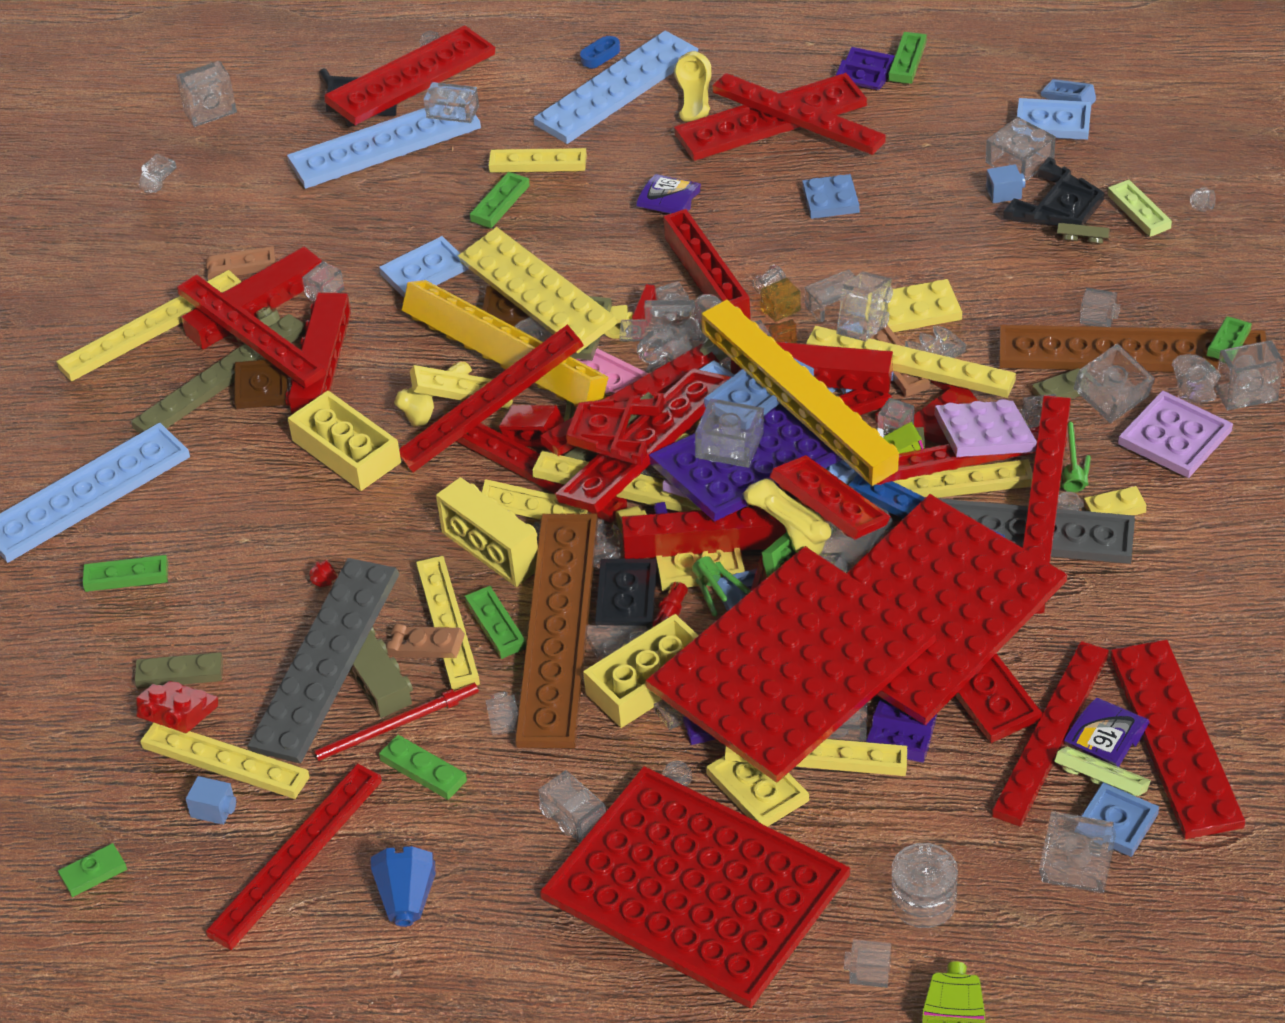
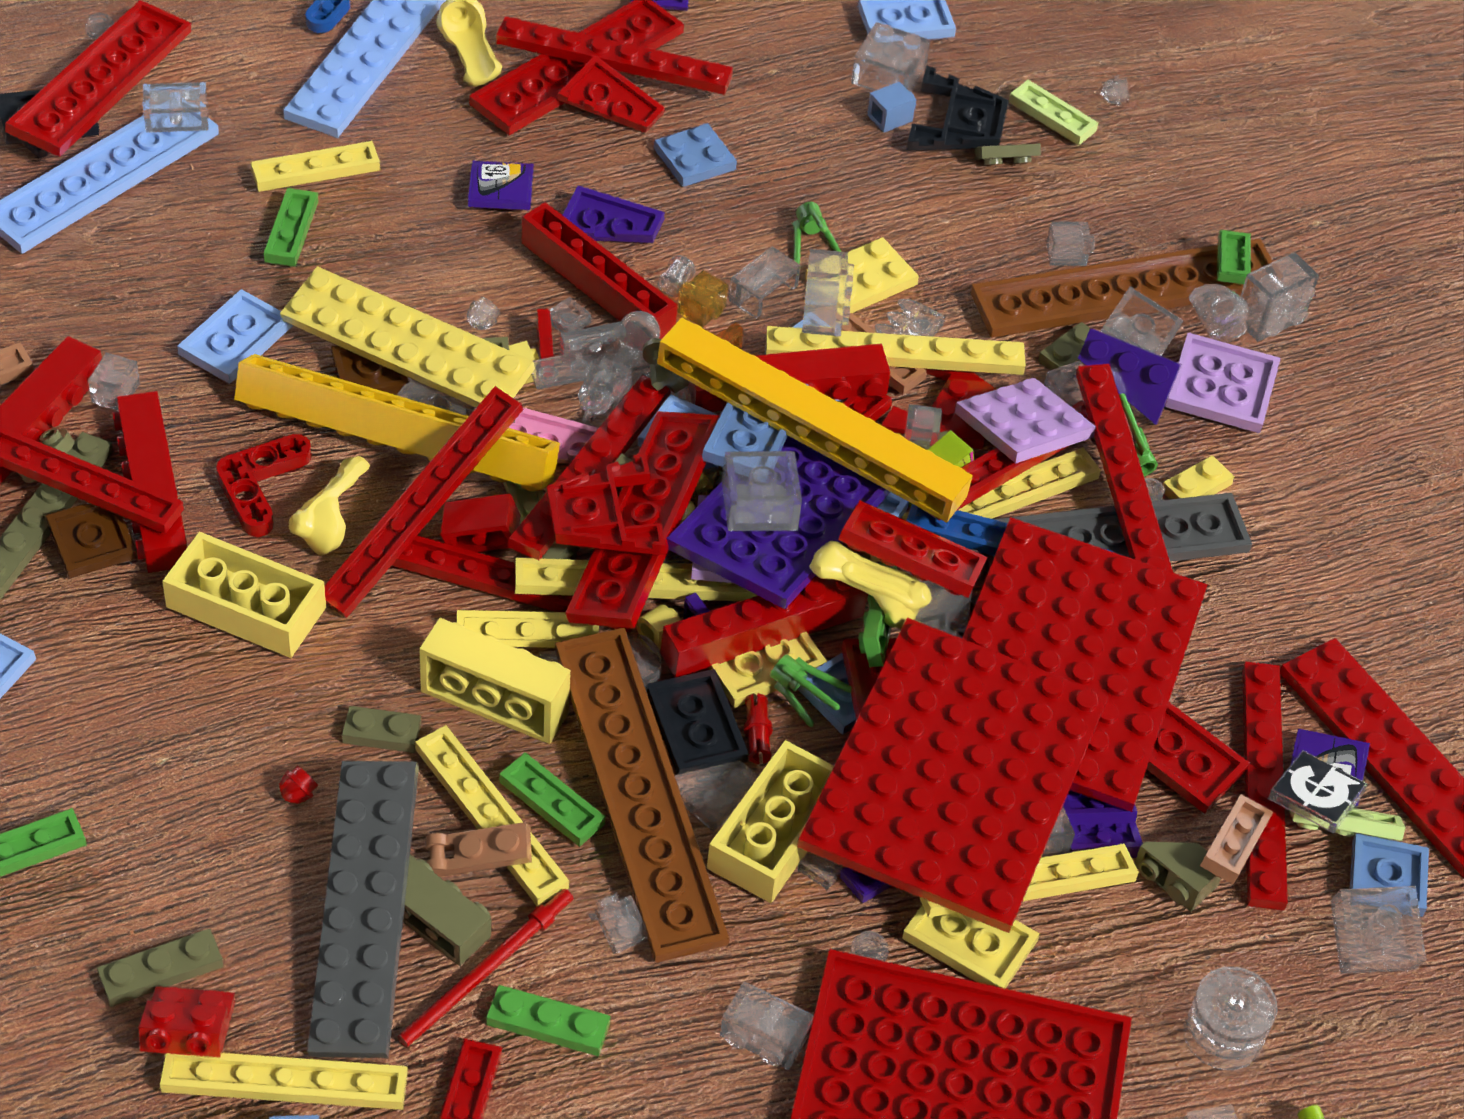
camera: 30 degrees left, 5 degrees up
light yellow plate [410,365,513,409] -> none
none -> red beam [216,434,312,537]
none -> olive plate [342,706,422,753]
none -> clear plate [466,297,500,330]
none -> red wing [557,55,665,133]
none -> dark purple wing [563,185,664,243]
none -> bright green plant [792,201,842,271]
none -> dark purple wing [1078,328,1182,425]
none -> olive slope [1135,841,1221,912]
none -> nougat plate [1200,794,1273,885]
none -> tile [1268,750,1368,833]

